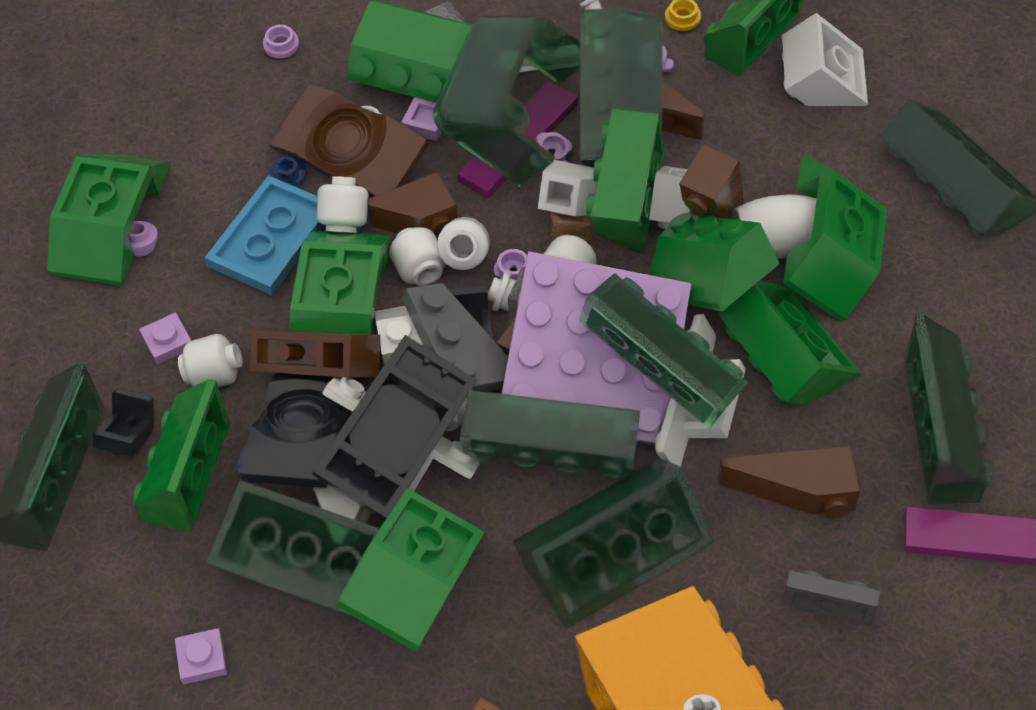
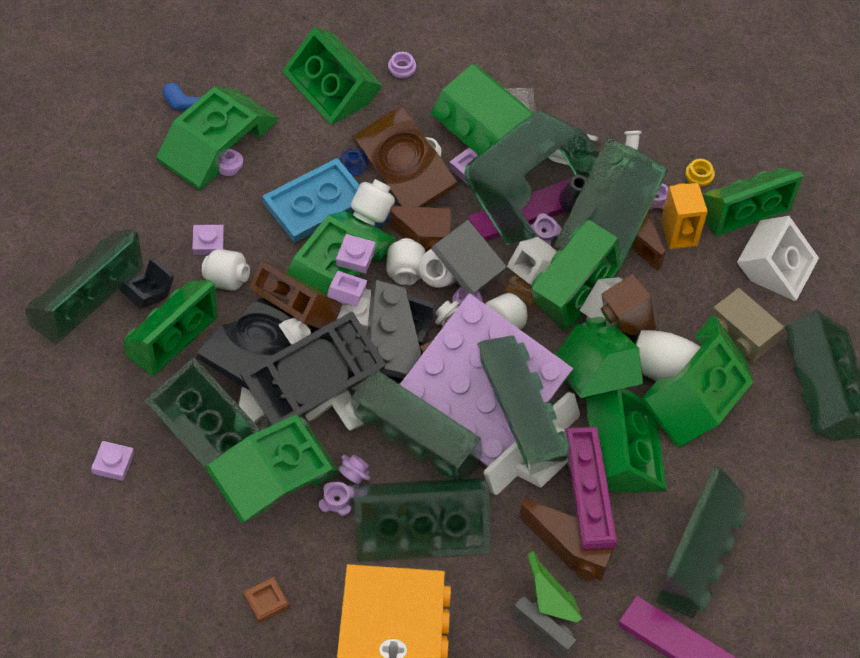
camera: 20 degrees right, 0 degrees up
none -> blue arm [163,82,201,111]
none -> green slope [282,27,383,125]
none -> lavender plate [319,482,355,516]
none -> lavender plate [327,271,367,307]
none -> lavender plate [336,234,375,274]
none -> lavender plate [339,454,370,484]
none -> dark grey slope [431,220,507,295]
none -> bright green slope [528,551,582,623]
none -> black cone [559,175,588,214]
none -> magenta tile [564,427,617,550]
none -> light orange brick [660,183,708,249]
none -> dark tan brick [711,288,784,363]

